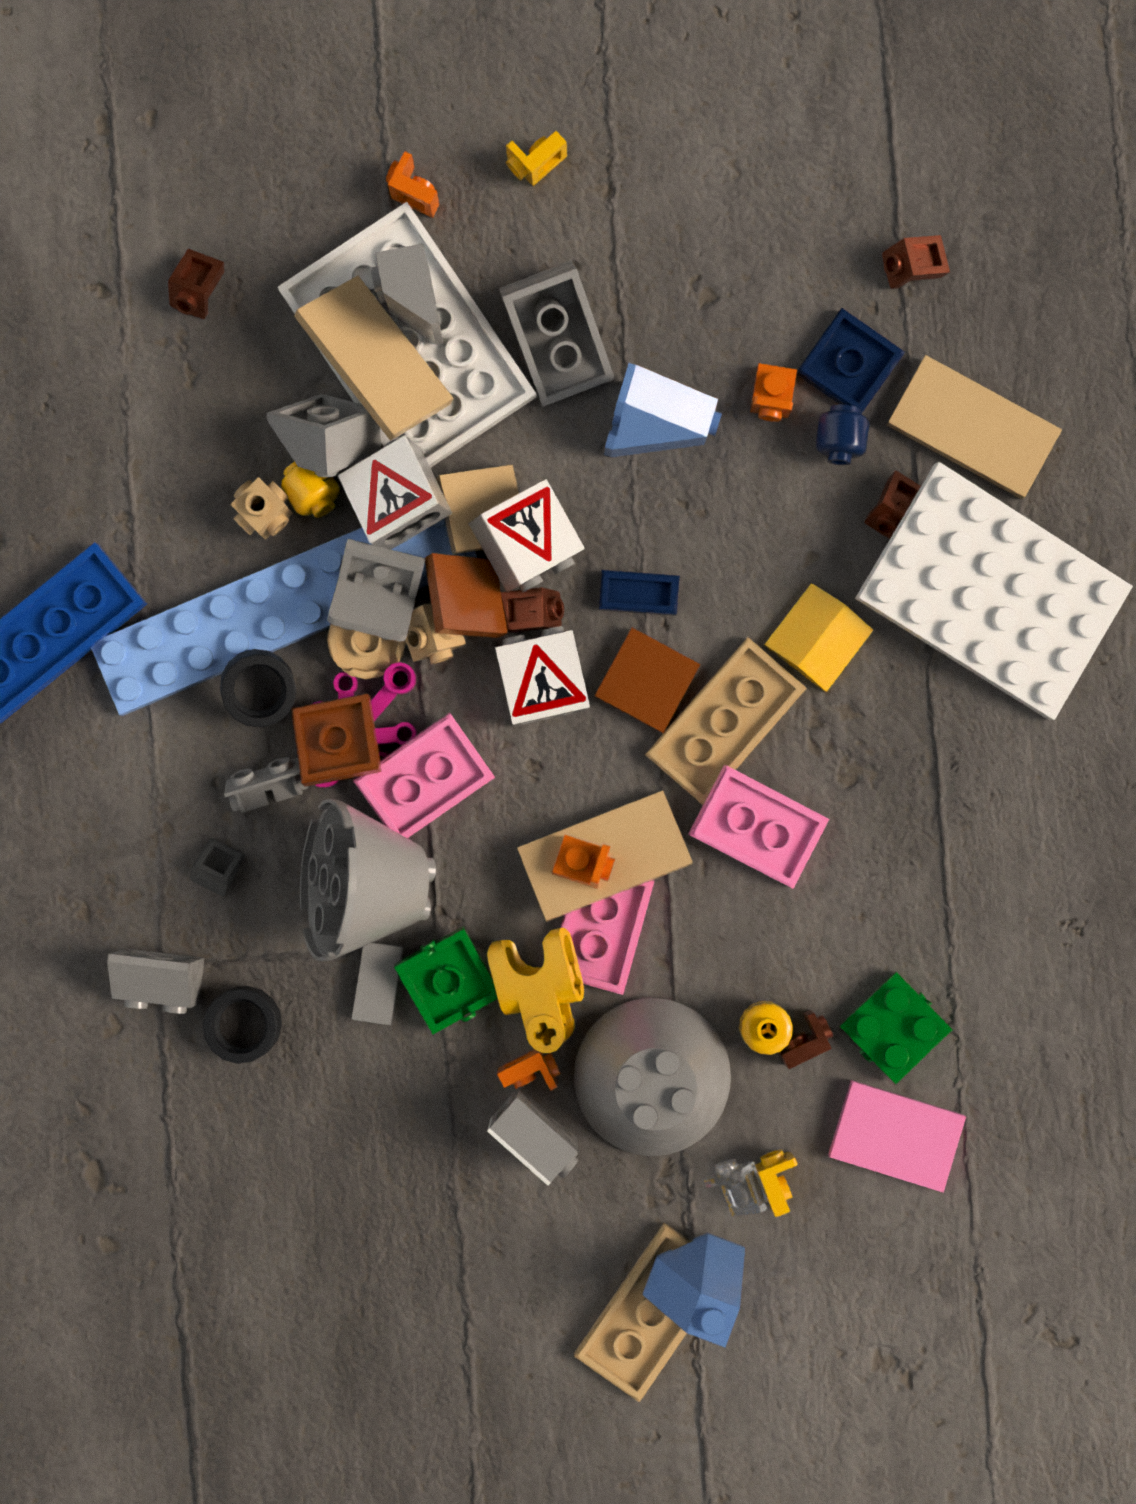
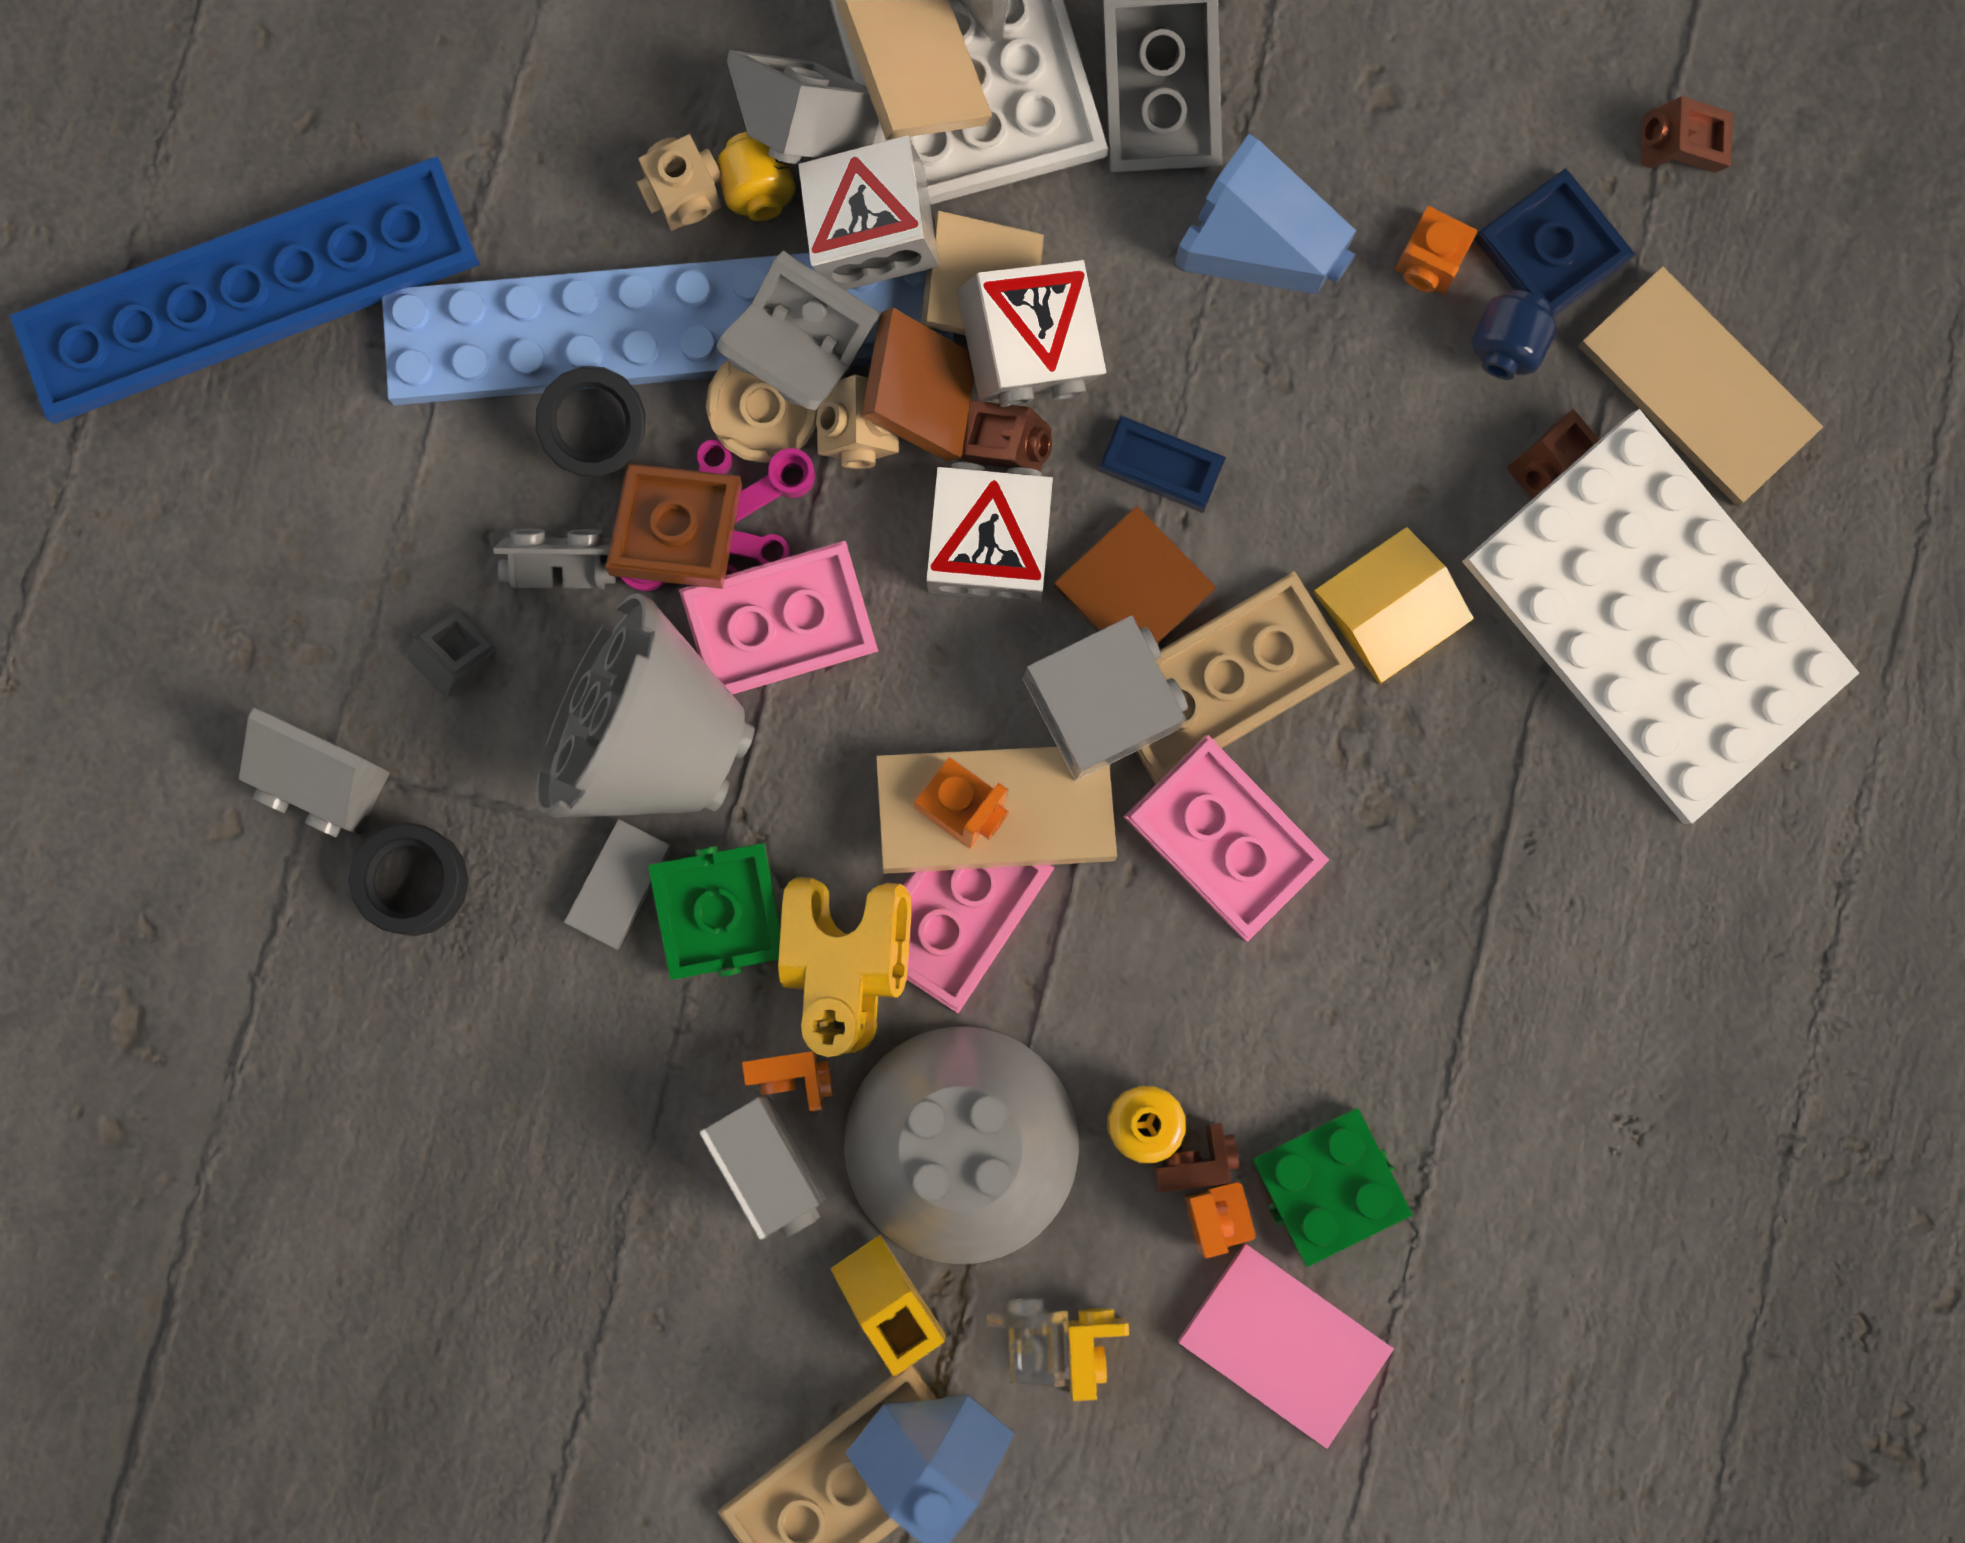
camera: 15 degrees right, 5 degrees down
none -> yellow slope [830,1234,946,1377]
none -> light grey piece [1023,615,1188,781]
none -> orange bracket [1183,1182,1256,1259]

